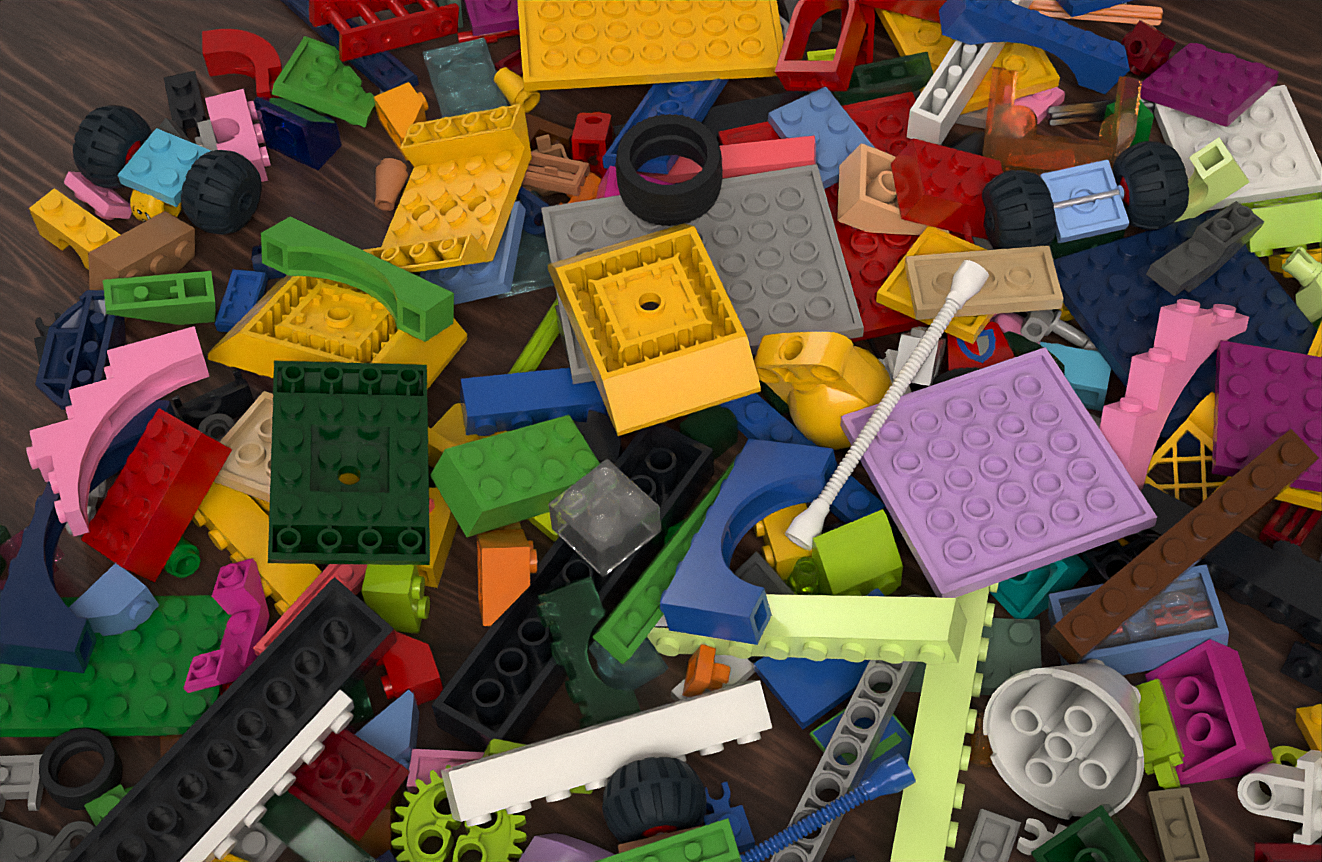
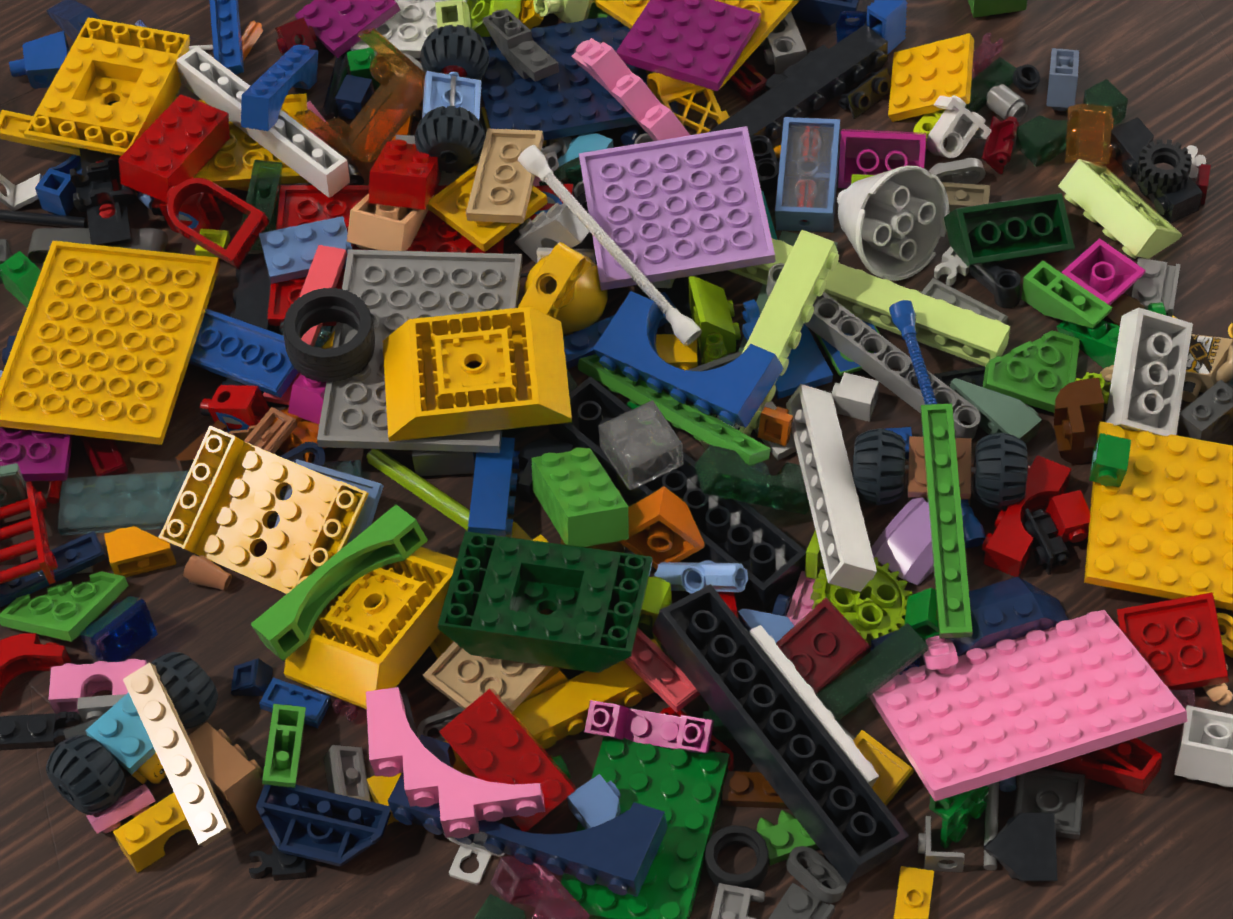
camera: 75 degrees left, 0 degrees up
yellow cone [494,67,541,113] -> none
reddish brown brick [1045,429,1319,665] -> none
none -> plate [123,662,232,847]
none -> dark blue brick [335,75,376,121]
none -> light blue piece [654,560,748,594]
none -> dark blue tile [772,594,792,617]
none -> white brick [832,372,879,422]
none -> light grey plate [929,158,986,184]

